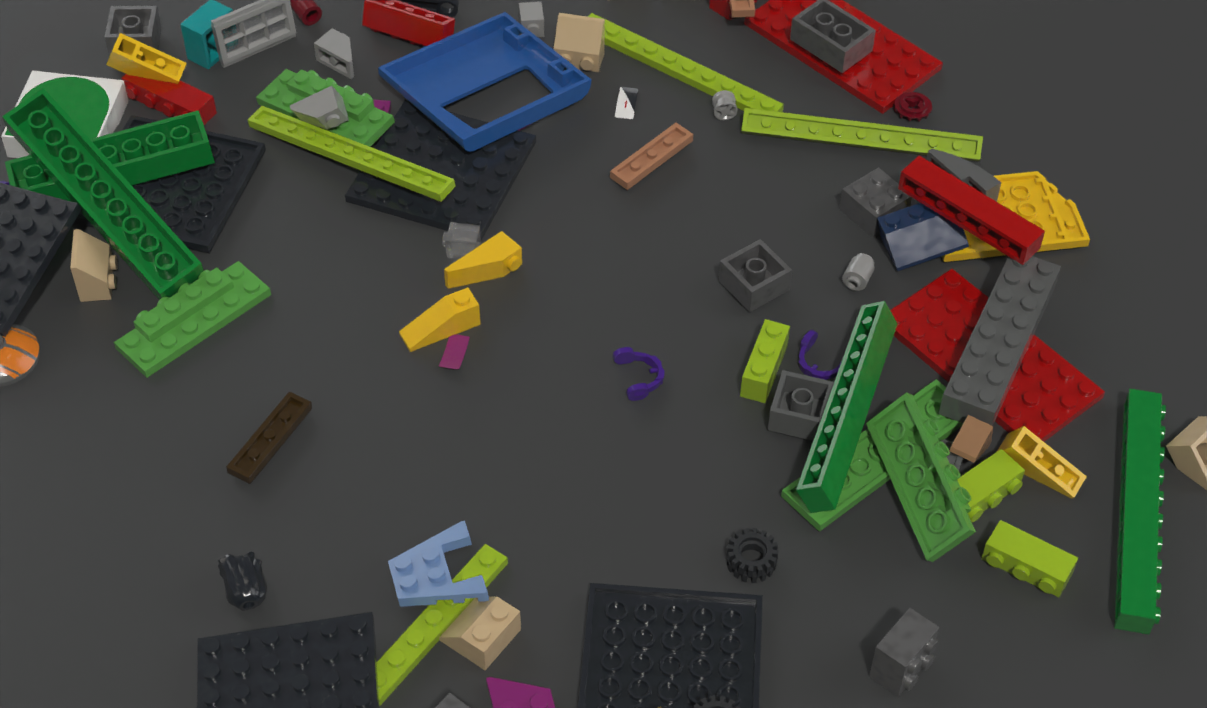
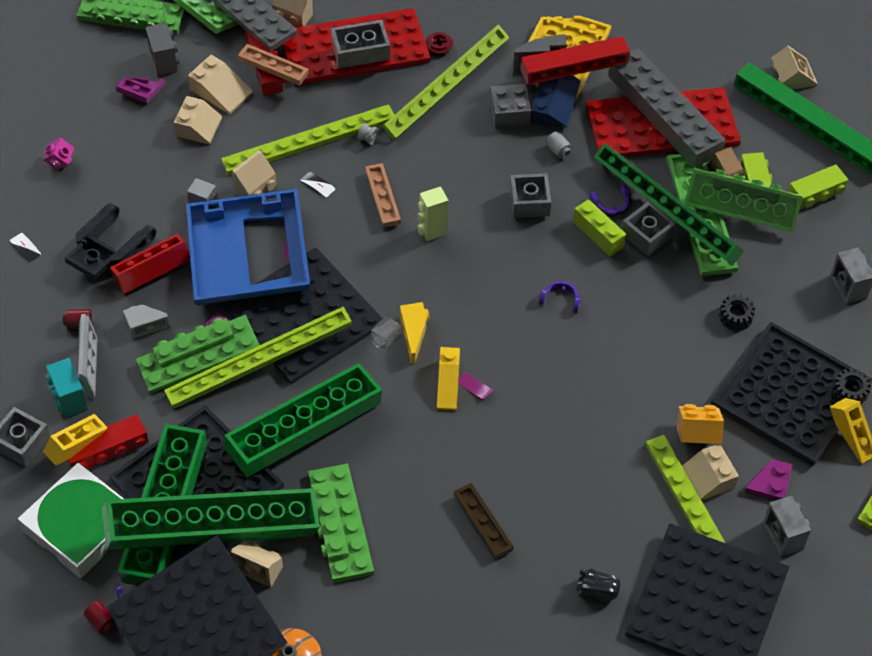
camera: 60 degrees left, 5 degrees up
light grey slope [290,86,349,130] -> none
medium blue wing [388,520,489,607] -> none
yellow slope [997,426,1087,499] -> none
none -> green brick [224,363,382,477]
none -> yellowish green brick [417,186,448,242]
none -> light orange brick [677,404,724,444]

